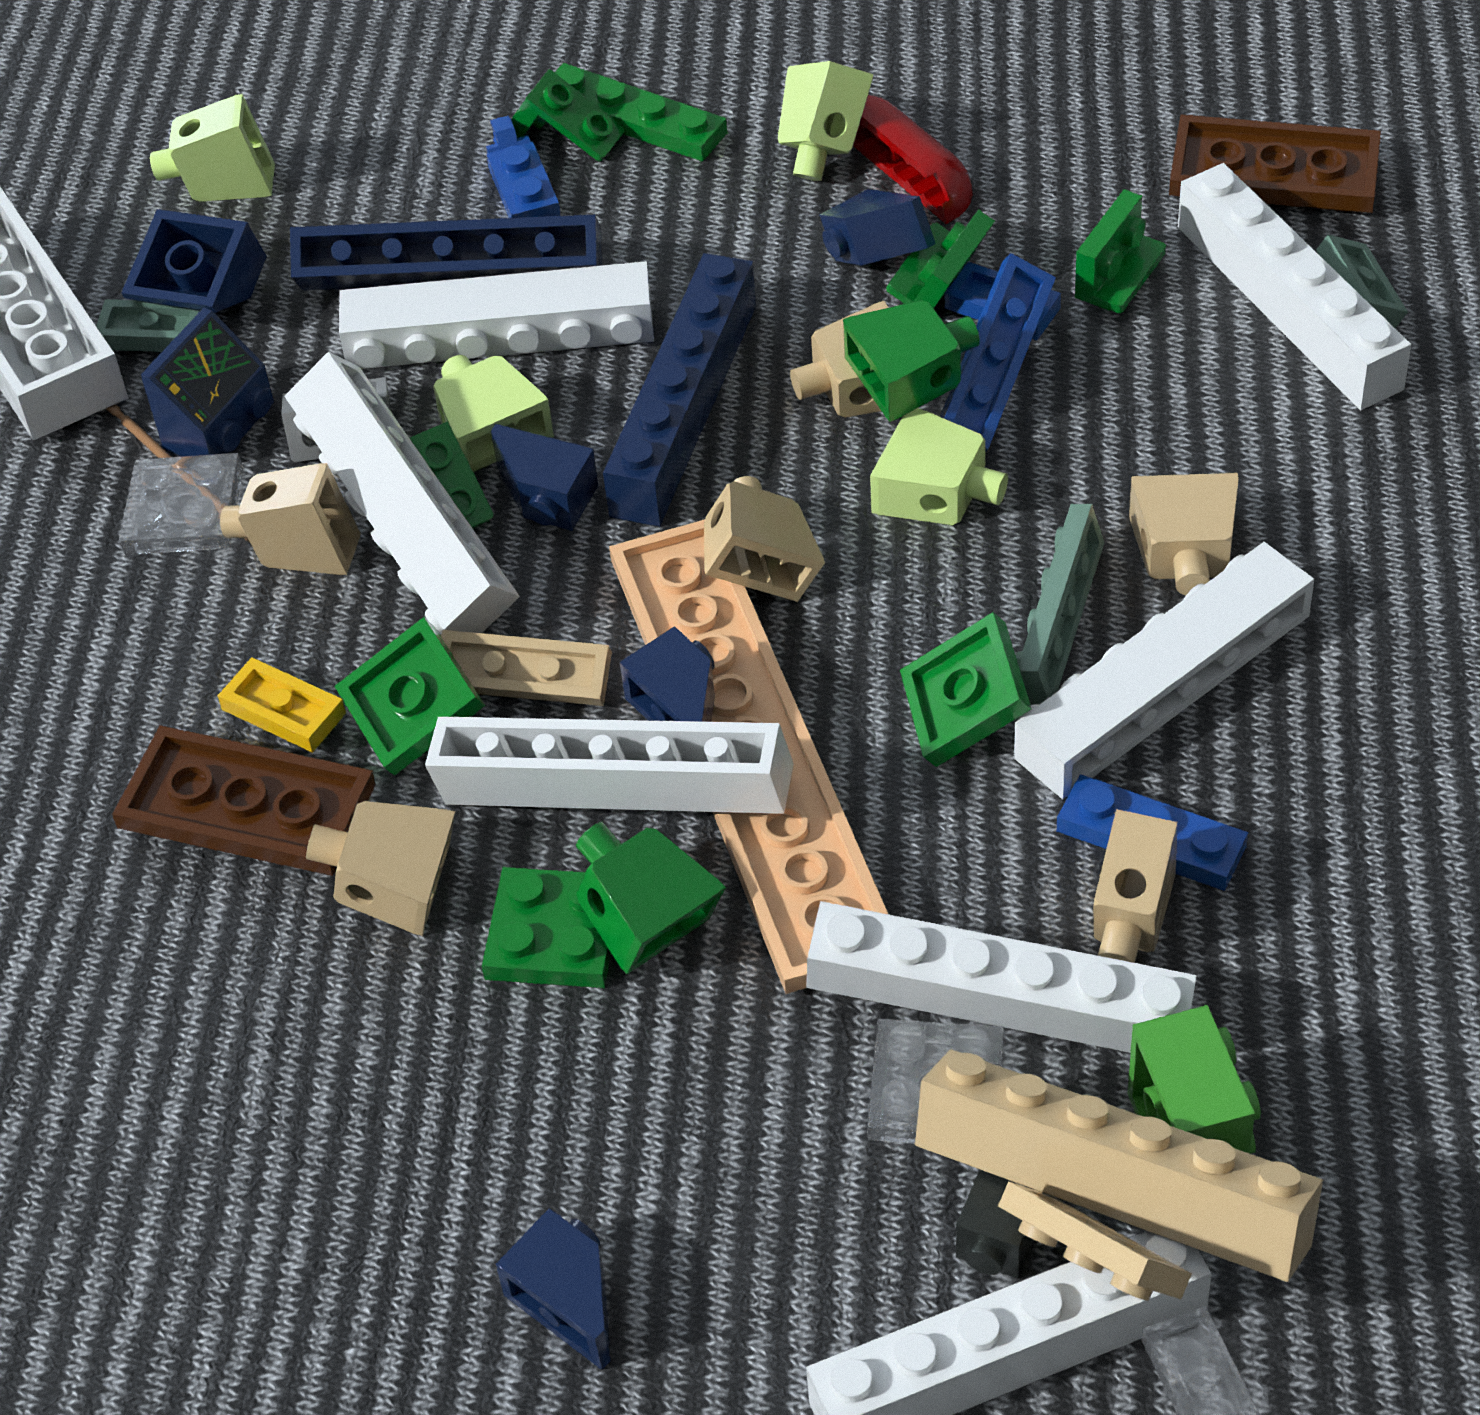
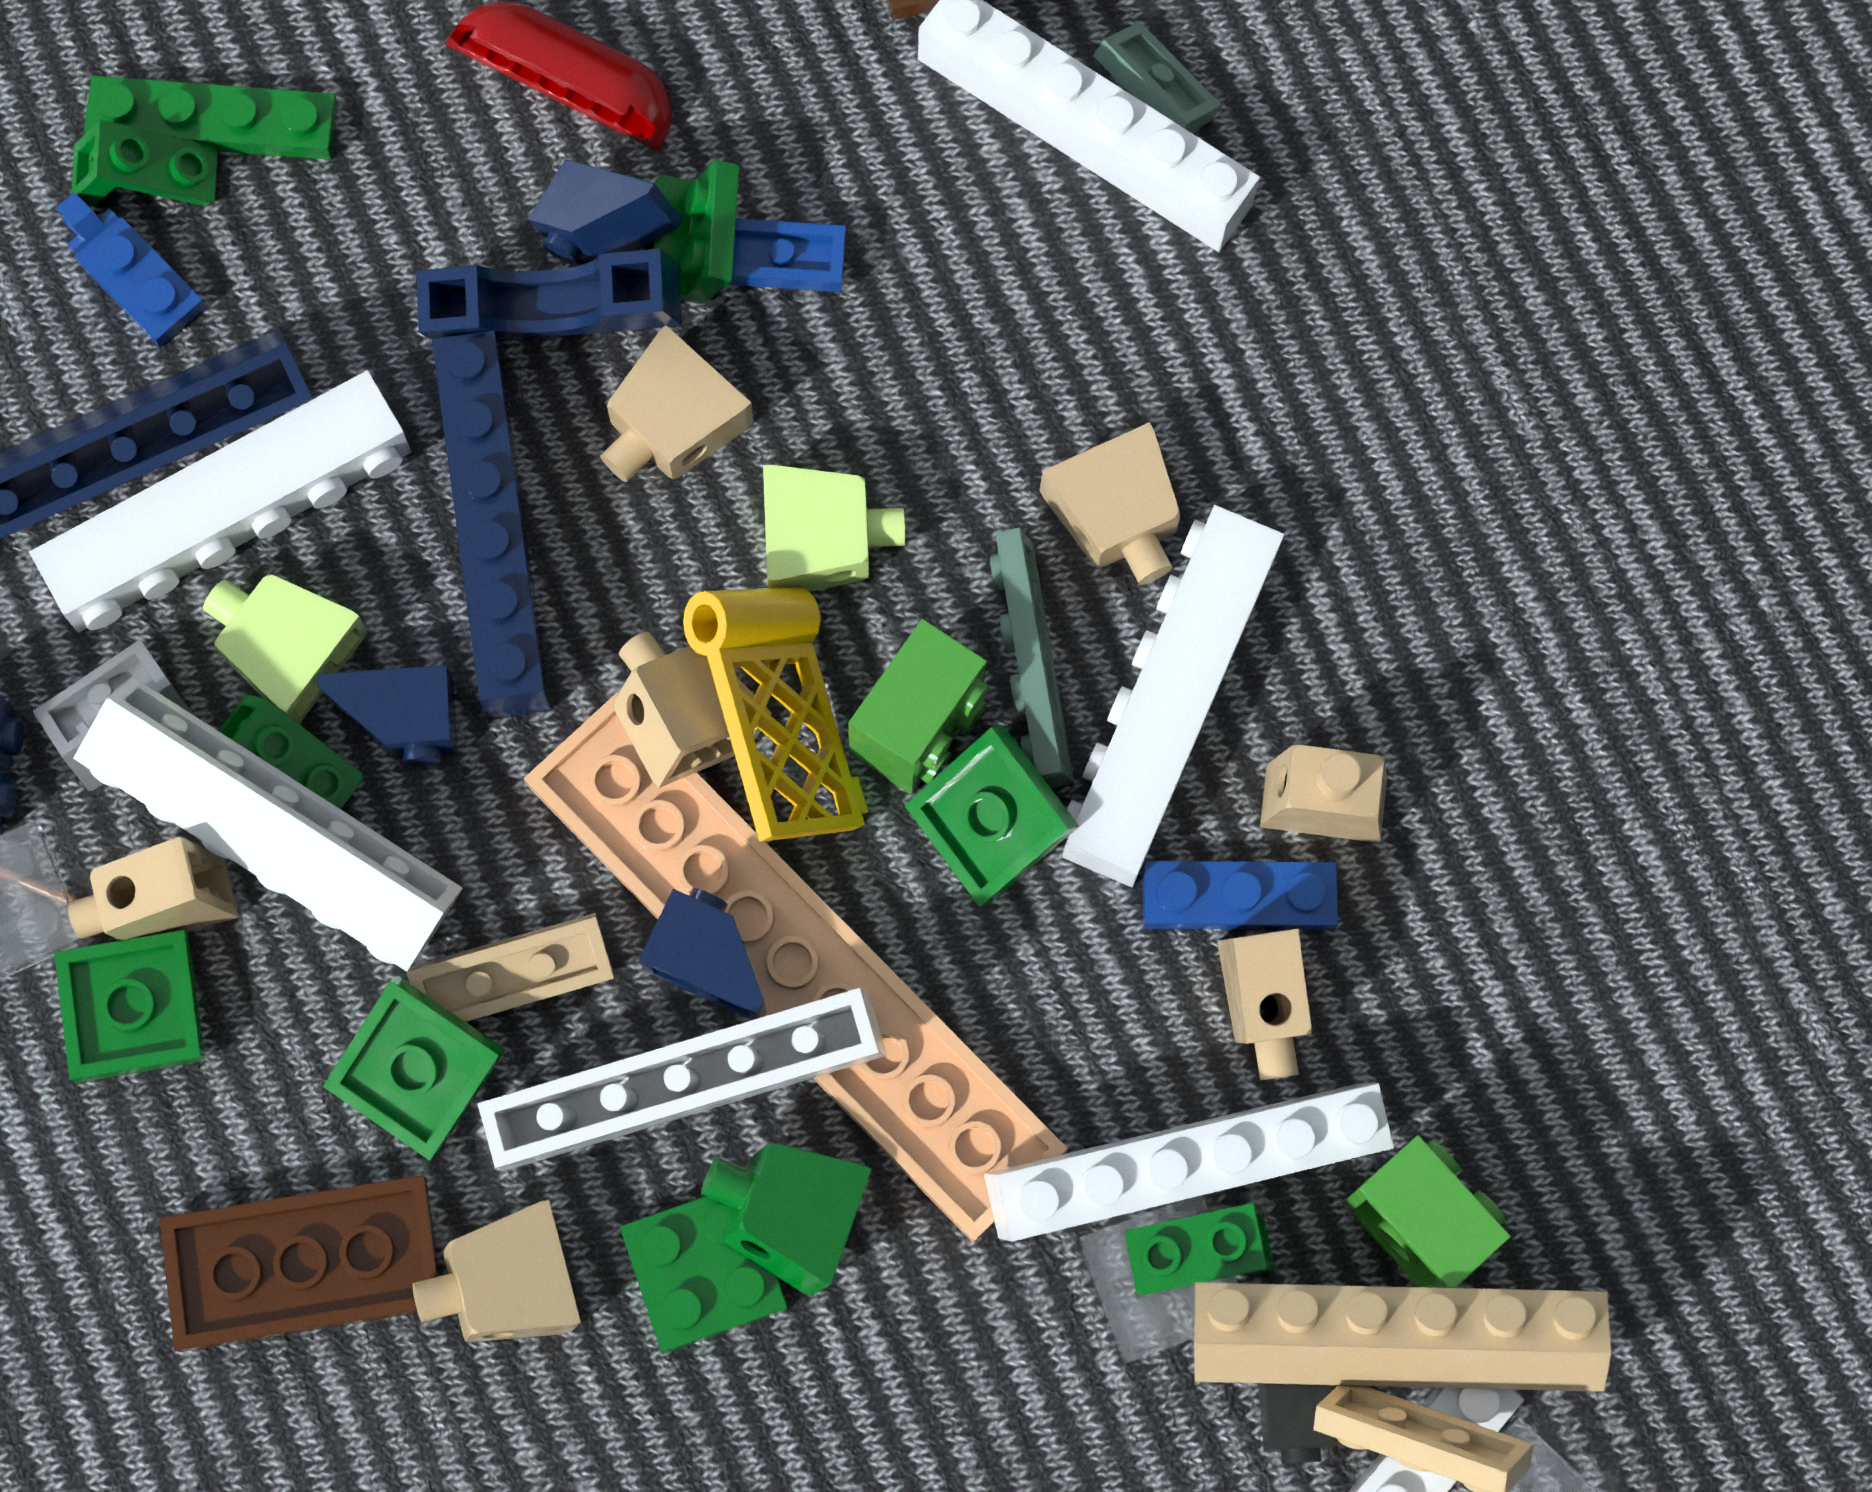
camera: 35 degrees left, 25 degrees up
yellow plate [218,657,346,753] -> none
yellowish green torso [778,61,873,181] -> none
green torso [843,300,980,422] -> none
blue plate [940,253,1056,452] -> none
green bracket [1075,189,1166,313] -> none
none -> green plate [54,930,205,1084]
none -> dark blue arch [416,249,682,342]
none -> yellow piece [683,586,869,842]
none -> bright green brick [848,619,989,795]
none -> green bracket [1125,1203,1276,1296]
none -> tan torso [1260,745,1387,843]

